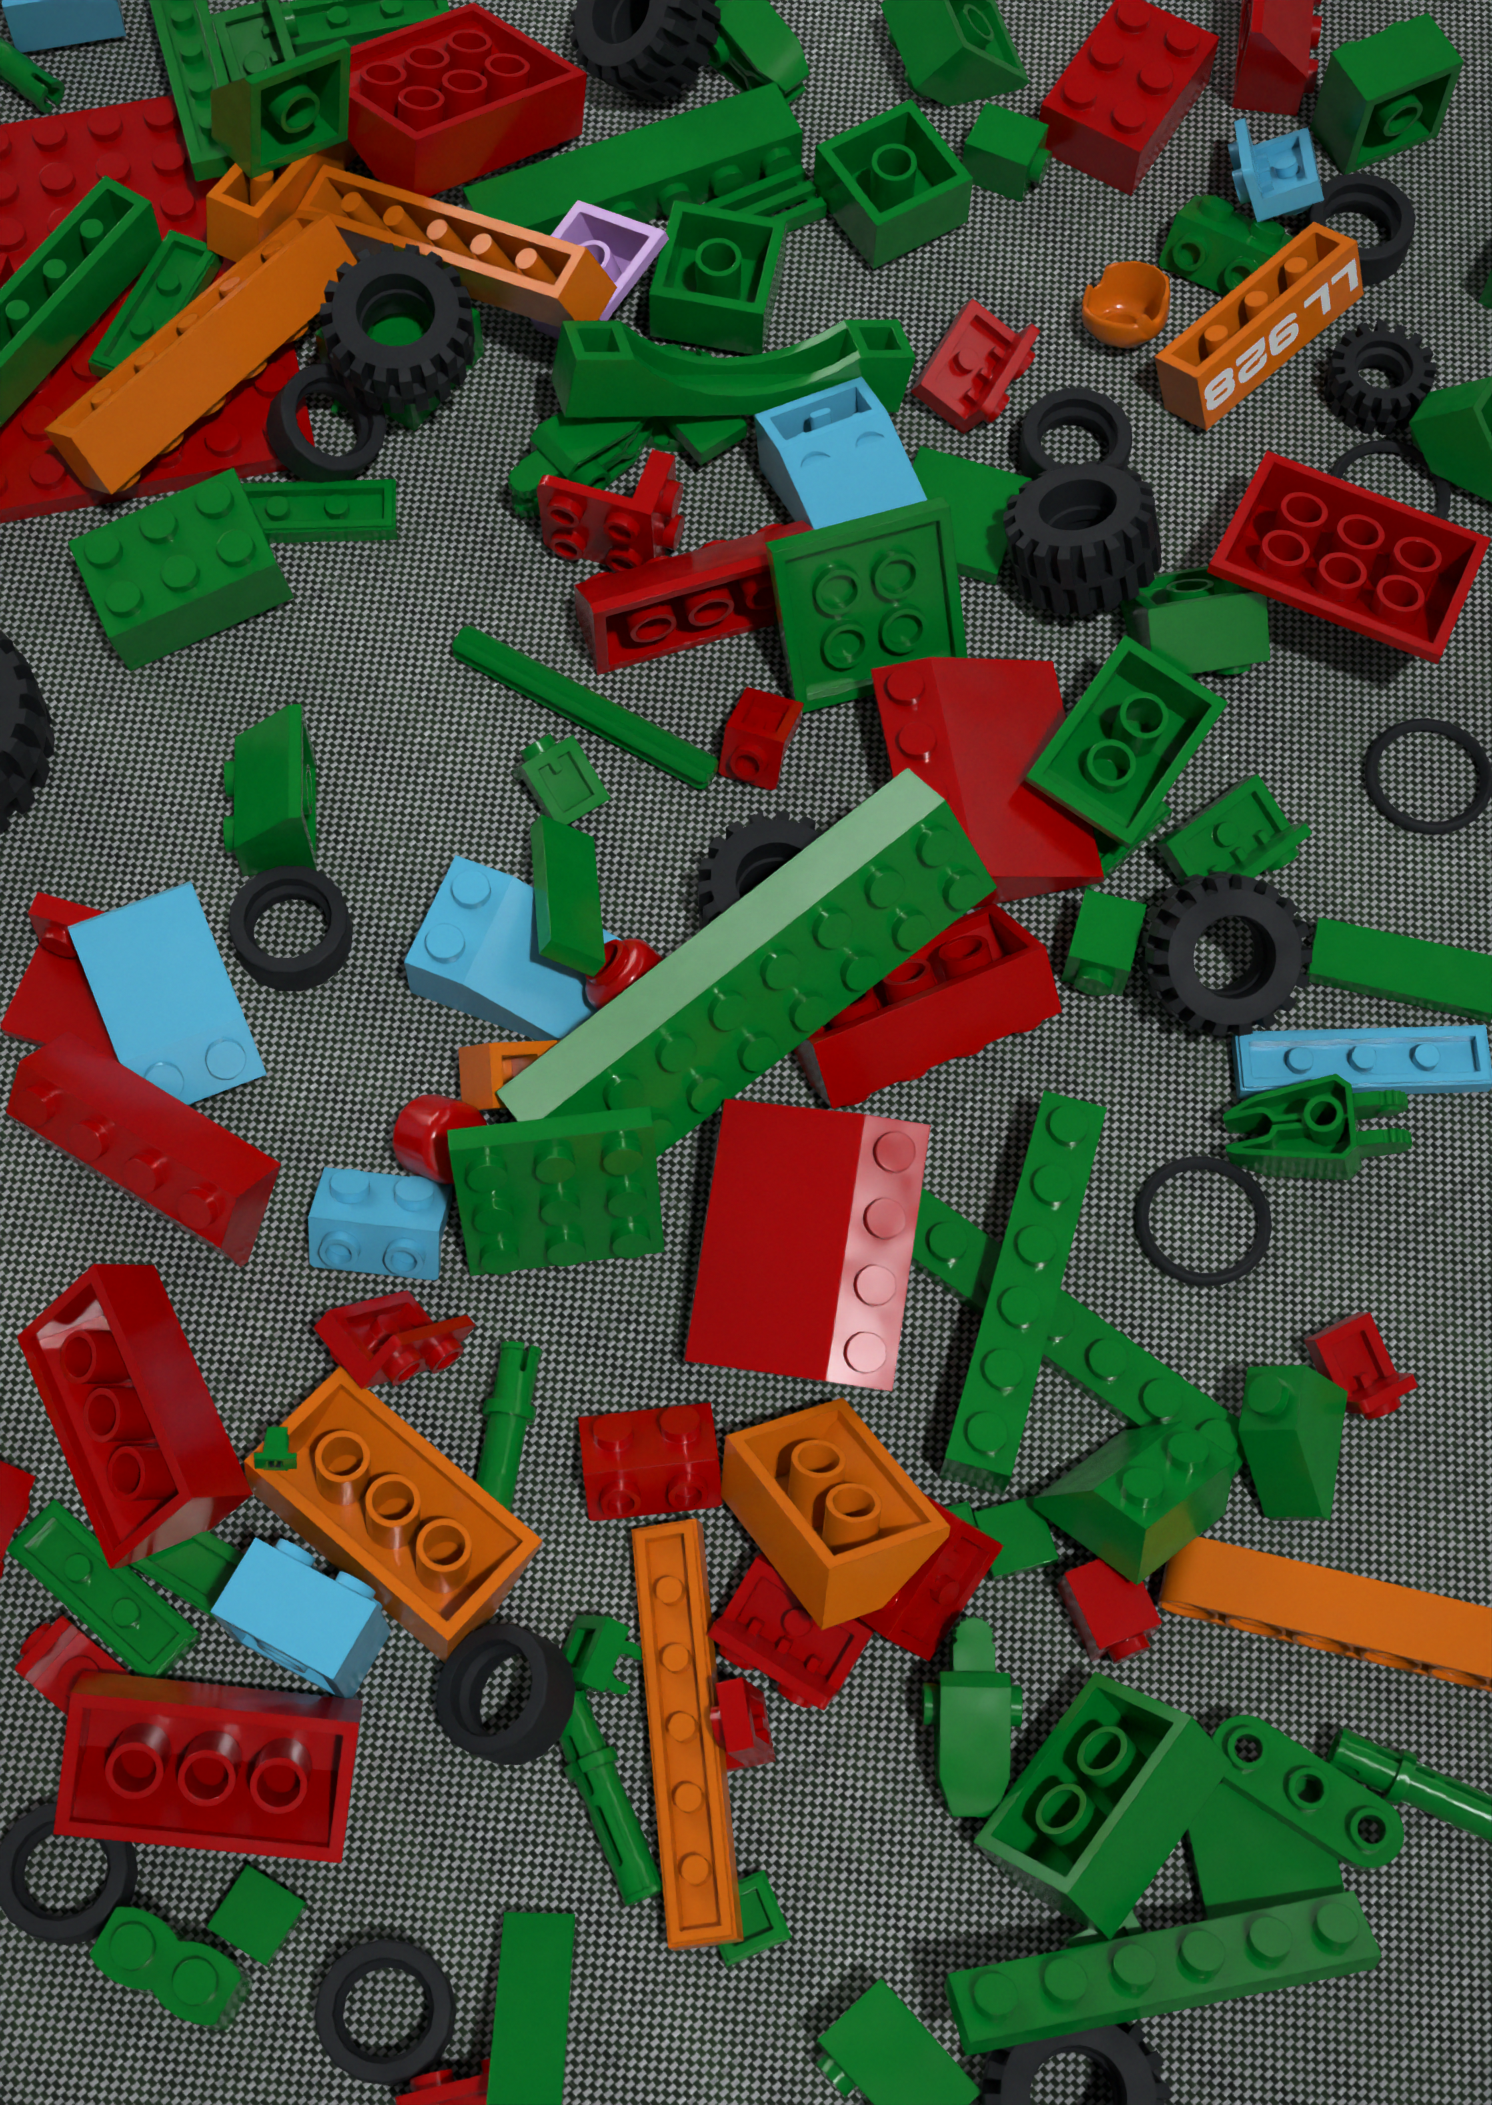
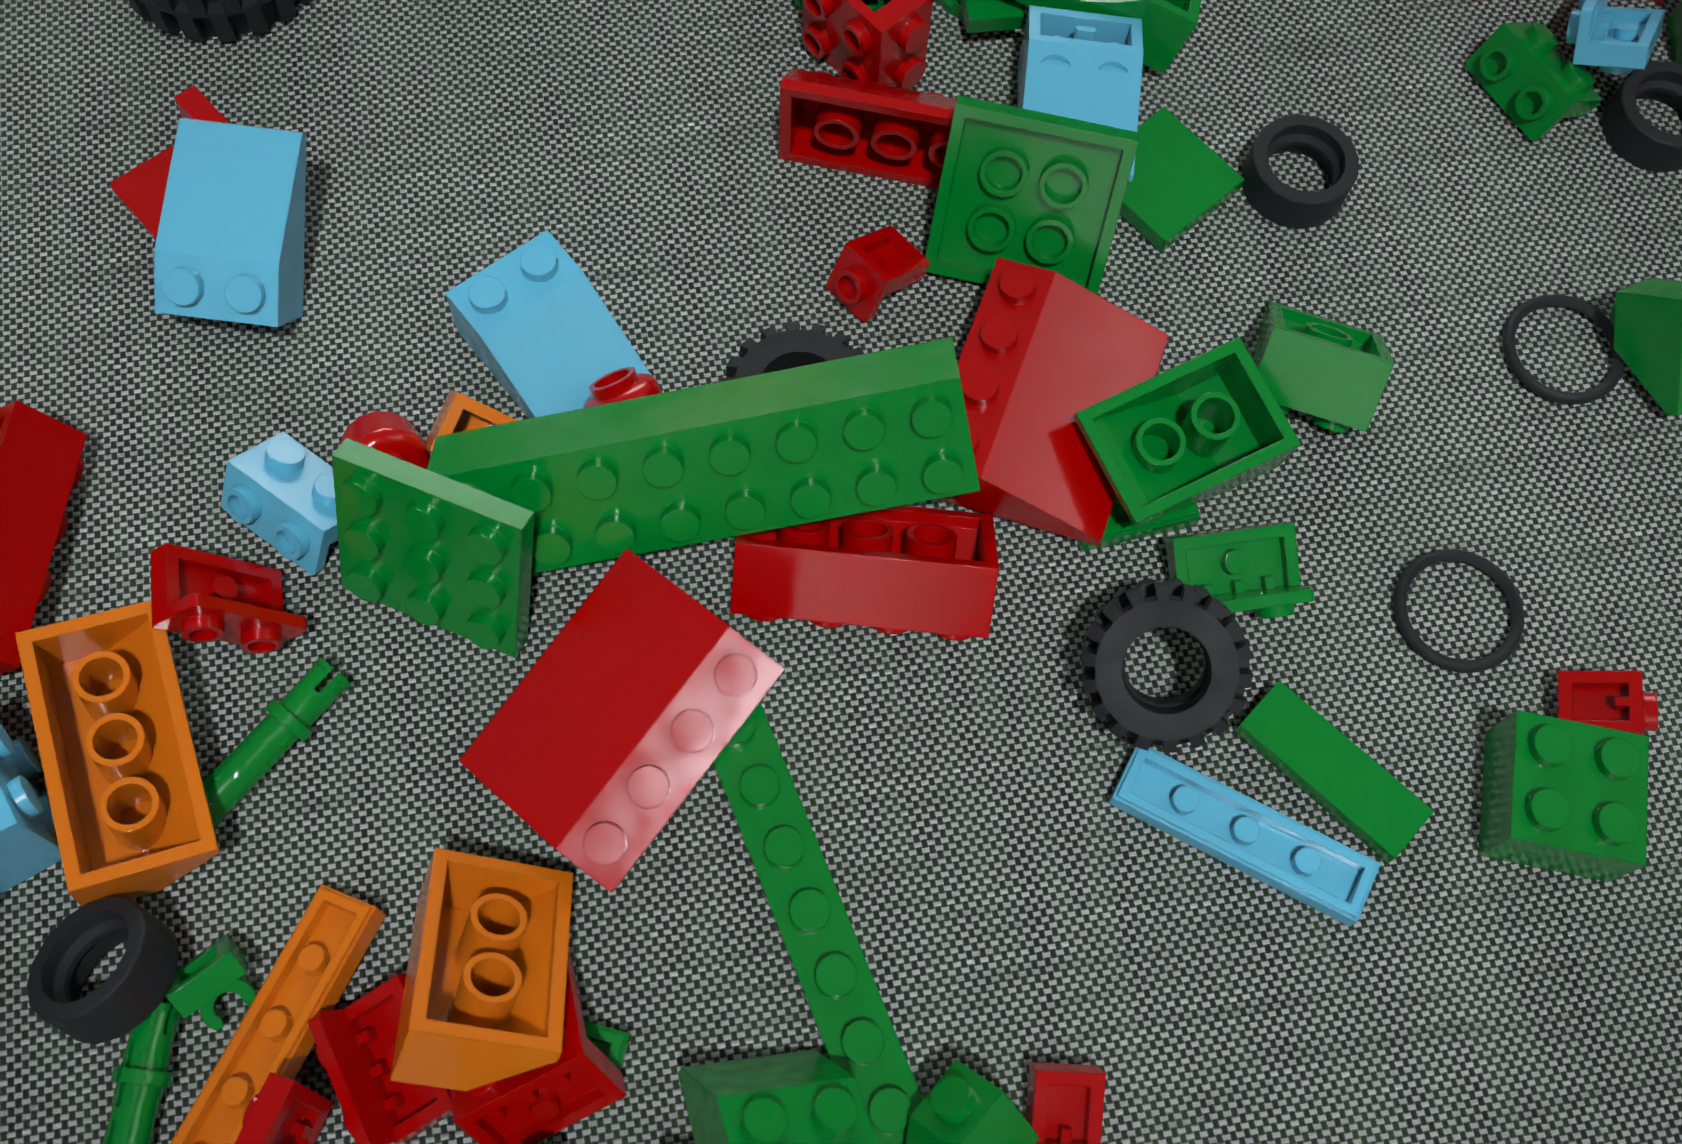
camera: 25 degrees right, 0 degrees up
red slope [6,1031,281,1267] -> none
green slope [223,704,317,876] -> none
black tyre [228,865,353,991] -> none
green piece [254,1427,297,1471] -> none
green axle [452,626,718,789] -> none
green bracket [511,733,611,825] -> none
green tile [530,814,606,977] -> none
red bracket [578,1402,722,1521] -> none
red bracket [910,298,1041,434] -> none
green arch [939,1091,1107,1496] -> none
green tile [973,1494,1059,1582] -> none
black tyre [1003,461,1162,615] -> none
green brick [1061,889,1147,996] -> none
orange hair [1081,261,1171,349] -> none
black tyre [1135,1156,1272,1286] -> none
orange brick [1155,222,1364,431] -> none
red slope [1207,451,1492,665] -> none
green hinge [1223,1074,1412,1180] -> none
black tyre [1323,321,1437,435] -> none

